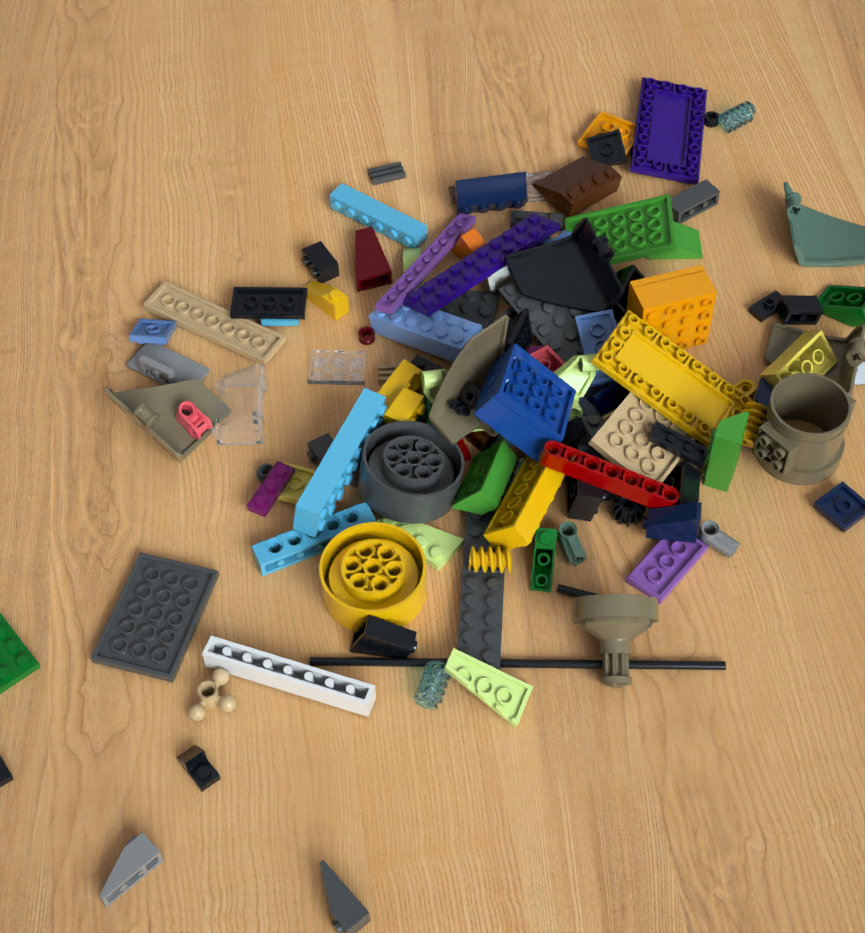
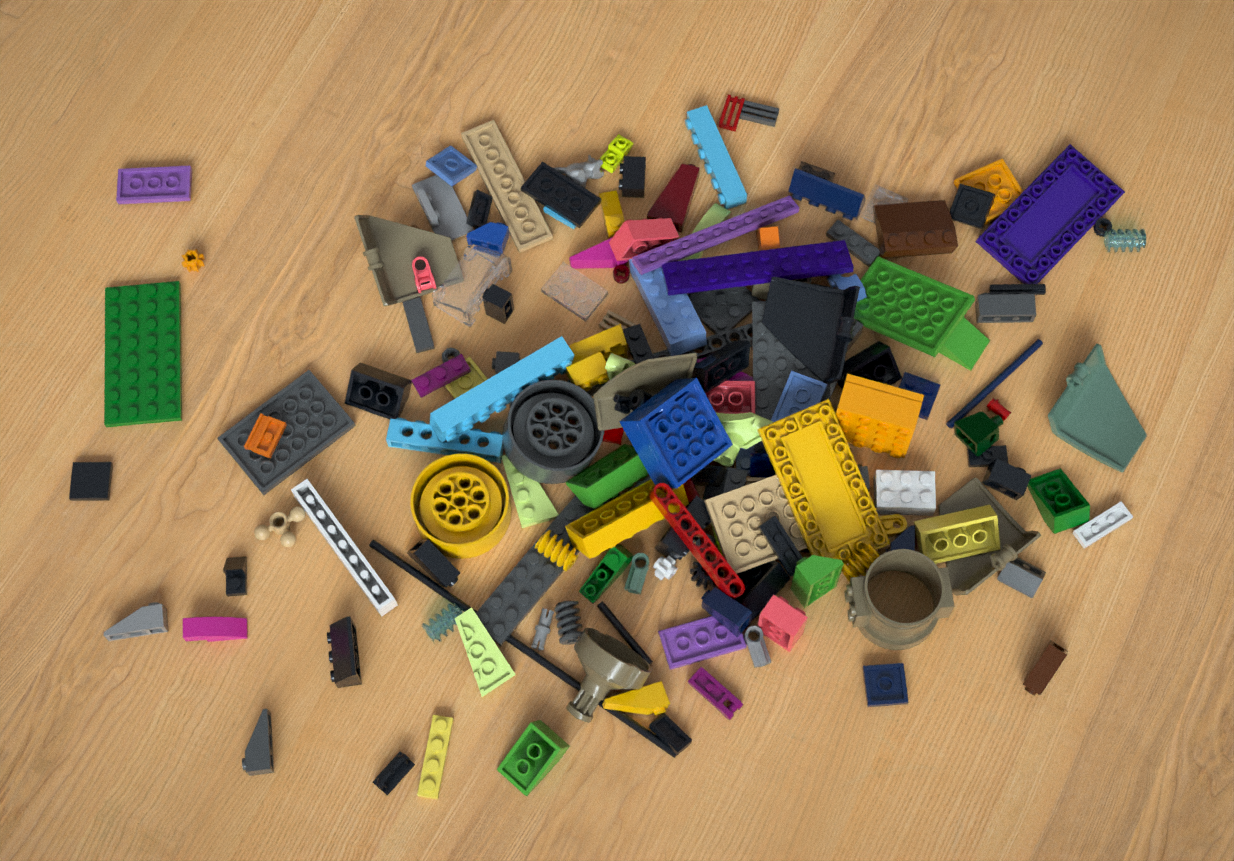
camera: 35 degrees right, 15 degrees up
none -> dark pink slope [183,617,248,642]
none -> orange plate [244,413,287,459]
none -> black slope [327,616,362,688]
none -> black slope [345,363,412,419]
none -> black hinge [372,752,415,796]
none -> dark grey tile [402,297,435,353]
none -> light yellow plate [417,715,454,799]
none -> black plate [466,189,493,229]
none -> blue slope [466,222,510,254]
none -> black brick [482,284,514,324]
none -> bright green slope [496,720,570,796]
none -> light grey pin [531,608,554,651]
none -> light grey animal [554,155,604,188]
none -> dark grey piece [554,601,582,645]
none -> dark pink slope [569,237,629,269]
none -> neon yellow slope [600,134,634,173]
none -> yellow slope [602,681,670,715]
none -> coral brick [609,218,679,261]
none -> black plate [649,713,692,755]
none -> white gear [653,556,678,581]
none -> magenta plate [688,667,743,720]
none -> red tile [718,94,745,132]
none -> coral brick [758,595,808,652]
none -> white brick [874,470,936,516]
none -> dark blue piece [946,339,1043,429]
none -> dark green torso [954,412,1003,457]
none -> red pin [986,398,1012,422]
none -> black axle [989,284,1046,295]

